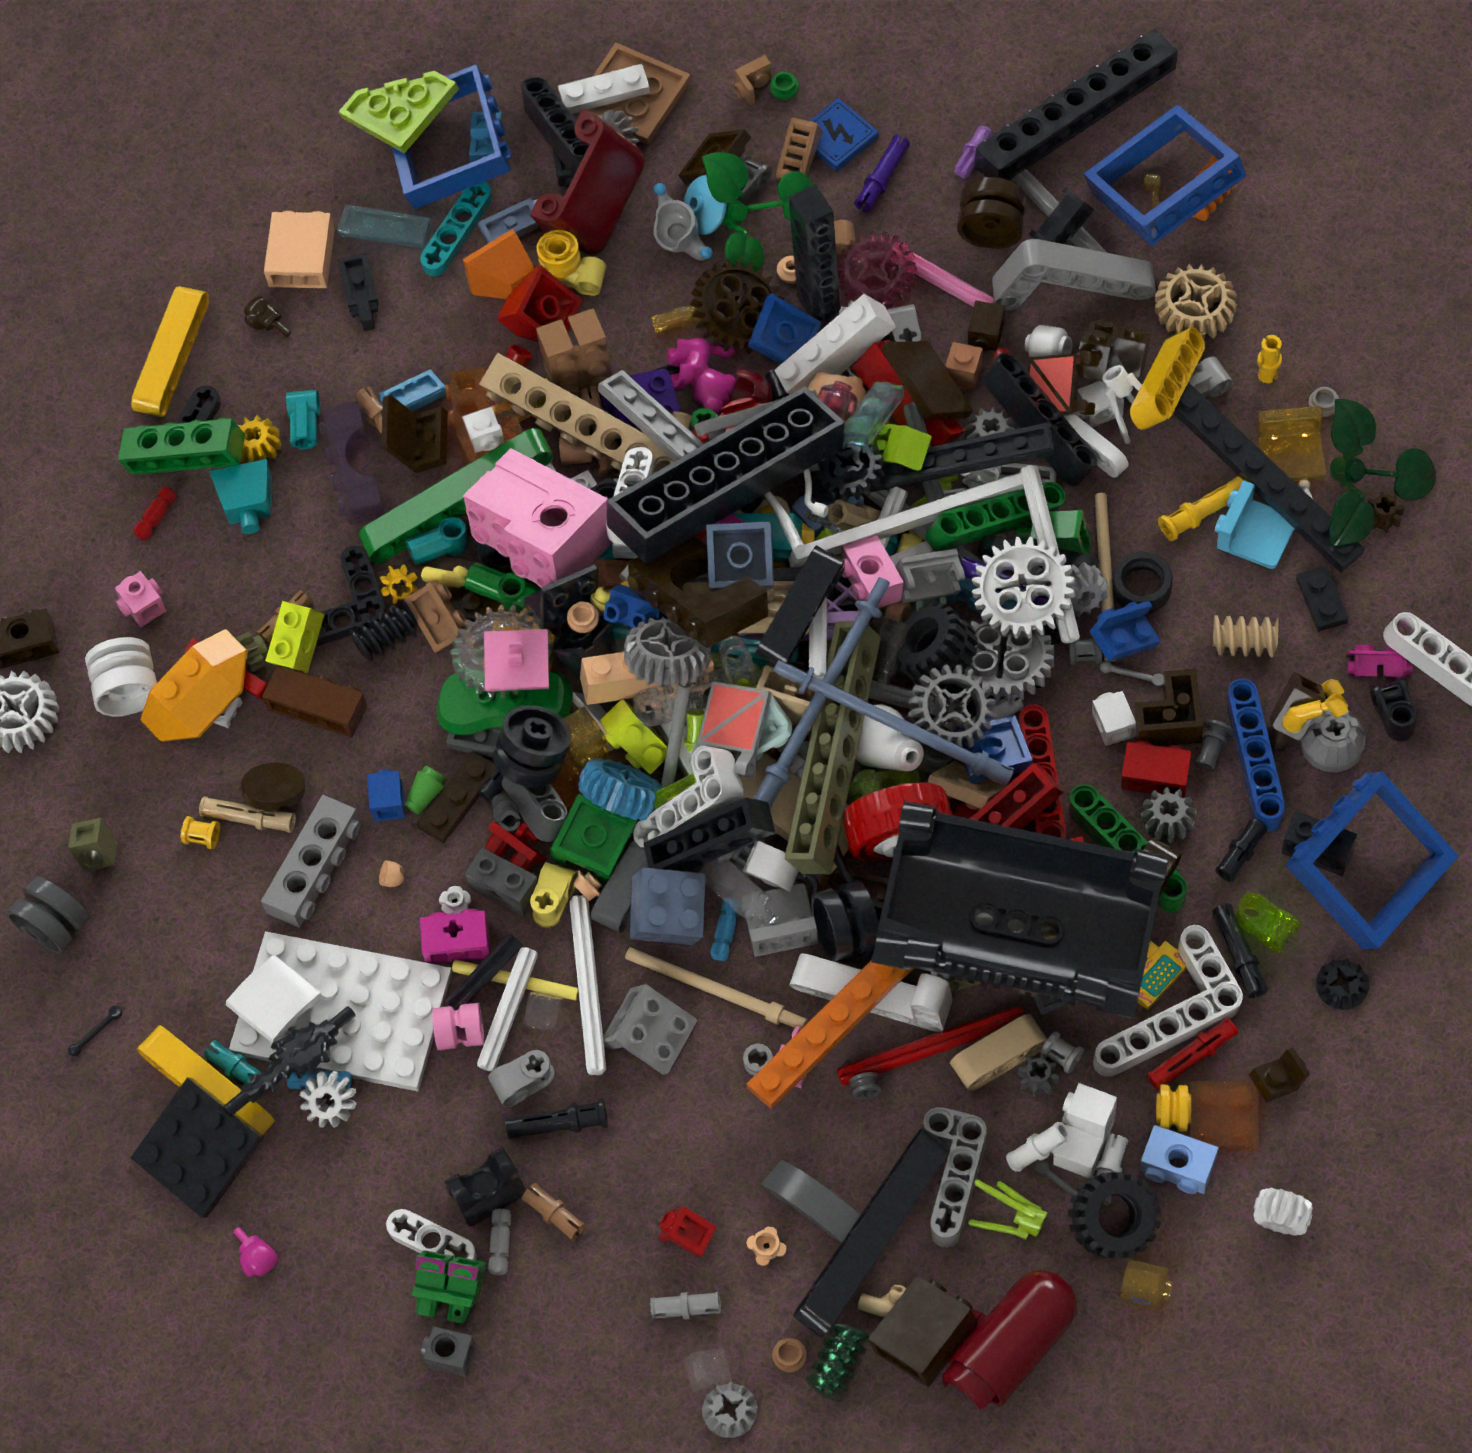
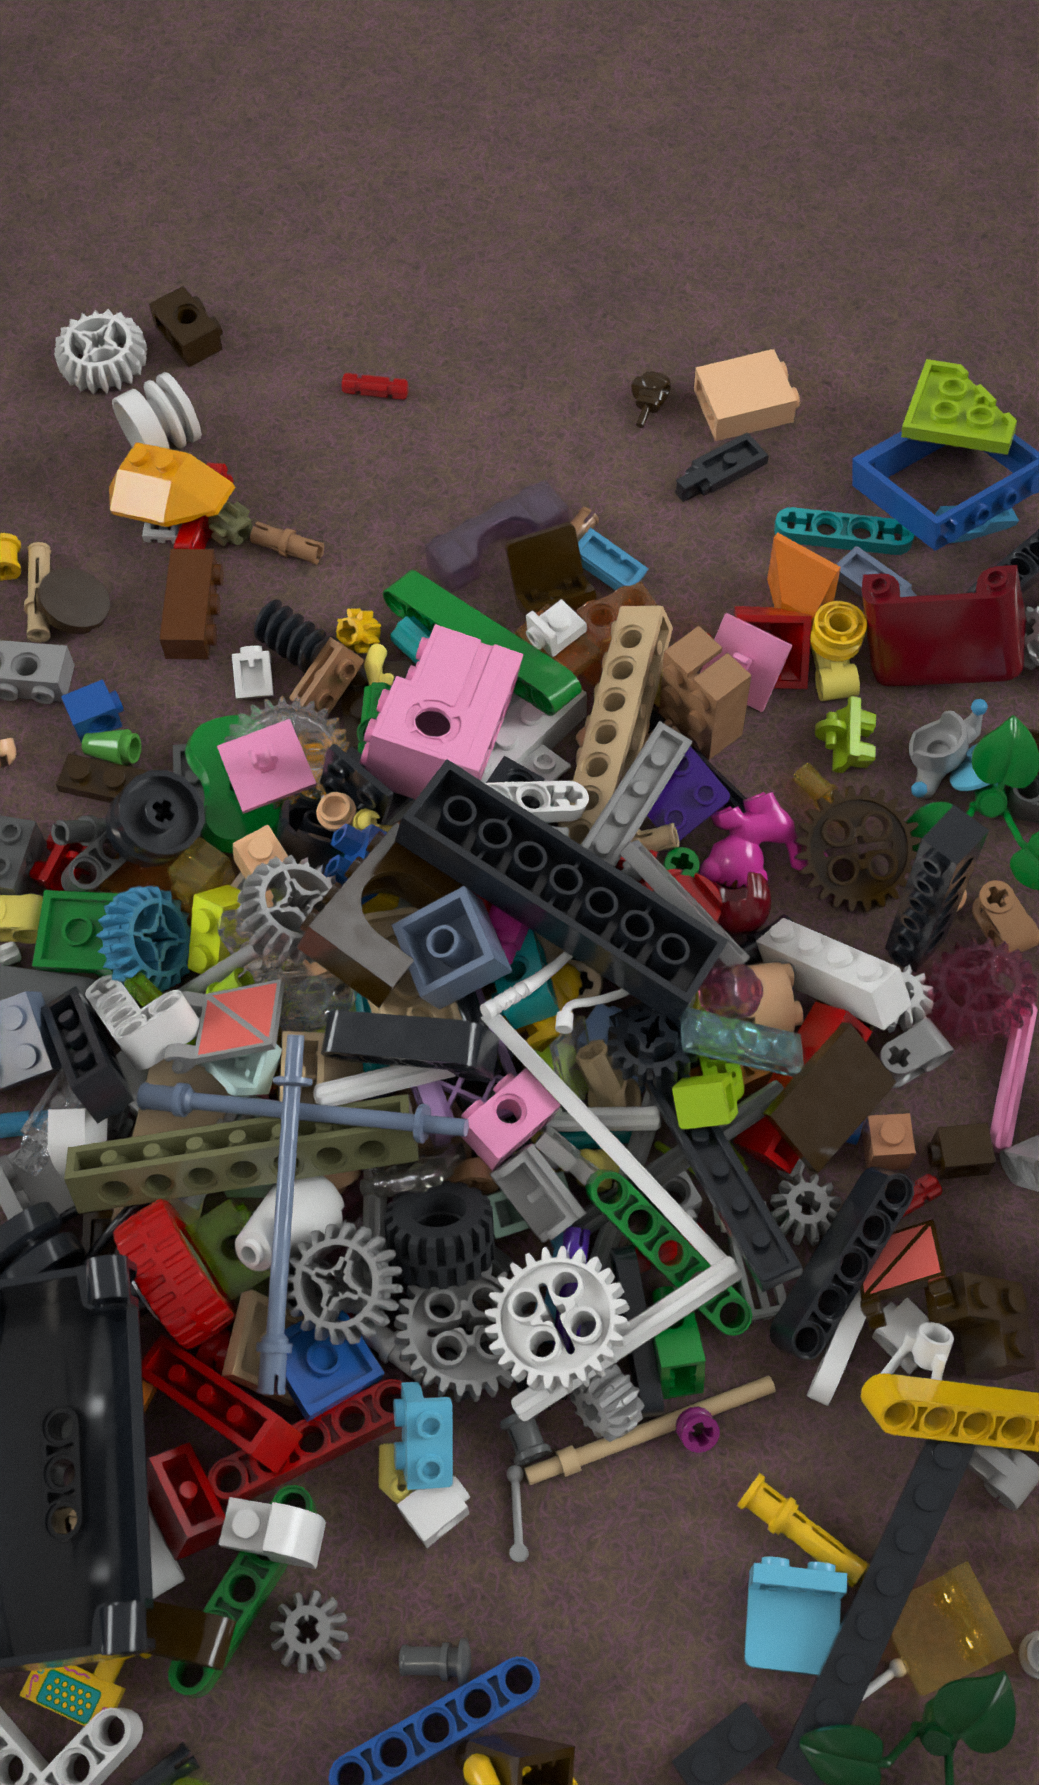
camera: 65 degrees right, 0 degrees up
bright pink brick [115,571,166,628] -> none
green brick [118,418,245,475] -> none
yellow beam [131,286,209,417] -> none
black beam [178,385,221,423] -> none
teal torso [210,459,272,534] -> none
yellow gear [237,415,281,464] -> none
neon yellow brick [265,601,324,674] -> none
teal piece [286,390,320,450] -> none
black beam [316,545,387,646] -> none
clear light blue plate [338,205,431,249] -> none
light nougat plate [572,870,602,901] -> none
blue tile [748,293,822,365] -> none
white head [1025,325,1072,357] -> none
blue bracket [1089,601,1161,662] -> none
black tyre [1112,551,1173,614] -> none
red brick [1121,741,1191,798] -> none
dark brown brick [1134,669,1203,746] -> none
tan piece [1213,615,1278,658] -> none
black pin [1215,819,1267,882] -> none
none -> white brick [219,1497,326,1569]
none -> white bracket [232,646,274,700]
none -> light yellow arm [378,1444,415,1504]
none -> medium azure bracket [393,1382,453,1490]
none -> magenta bush [676,1406,720,1453]
none -> bright pink piece [700,613,793,712]
none -> lime hips [815,696,876,773]

